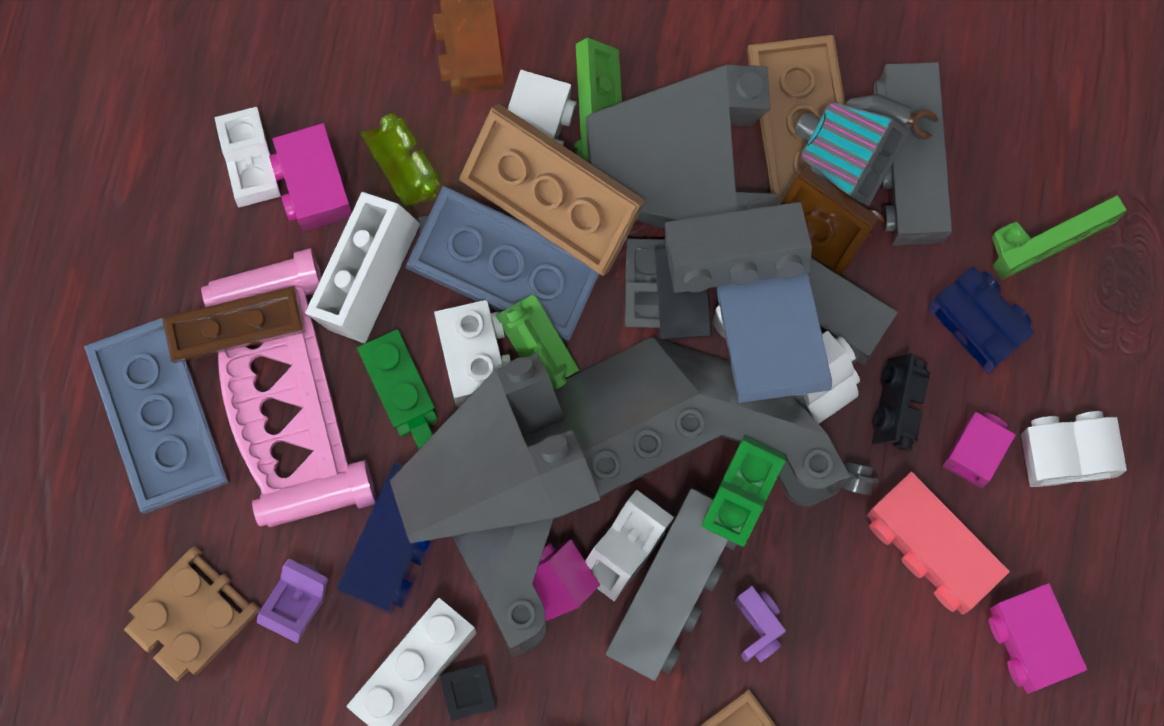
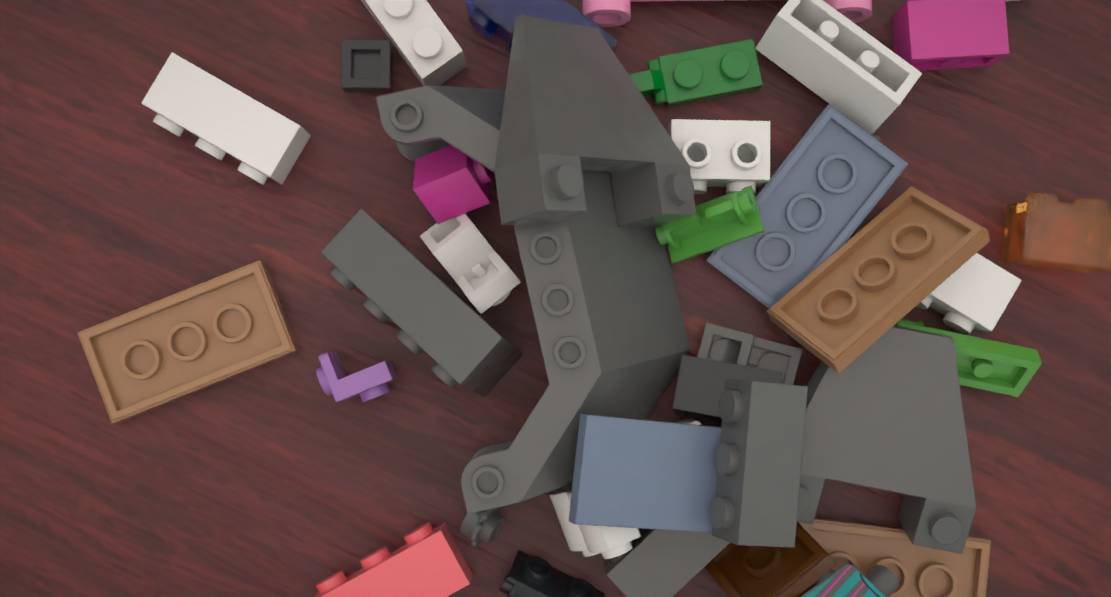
camera: 95 degrees right, 10 degrees up
clear neon green hinge [361,113,440,206] -> none
green slope [701,435,787,547] -> none

